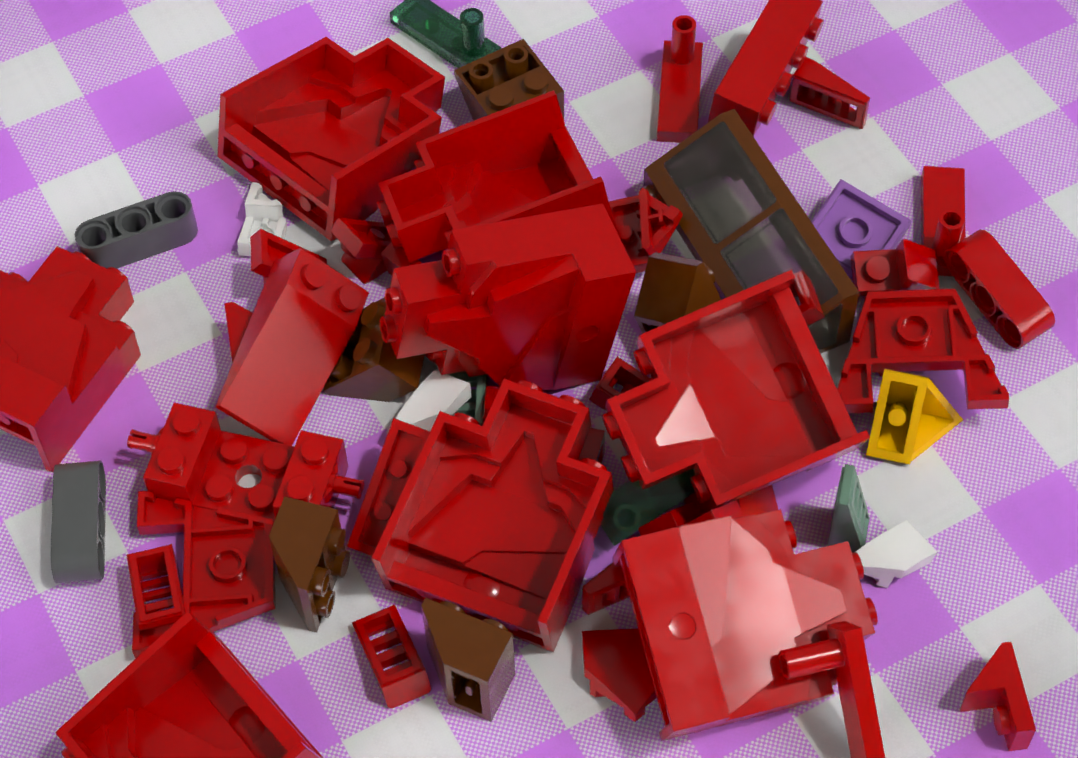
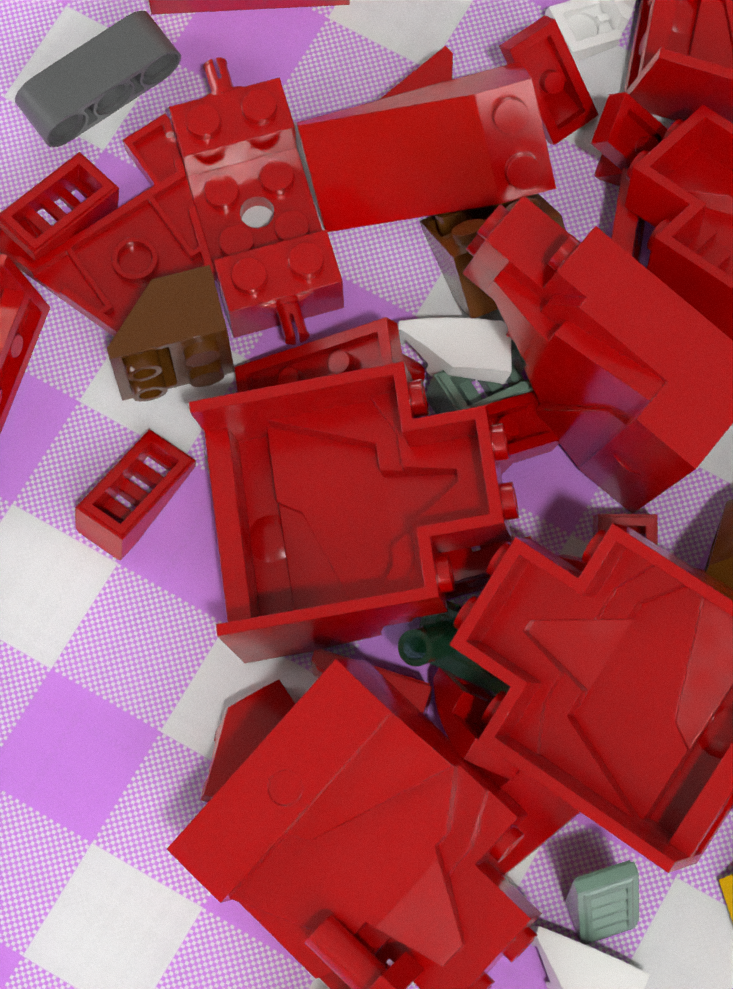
camera: 60 degrees right, 15 degrees up
reddish brown slope [421,597,515,722] -> none

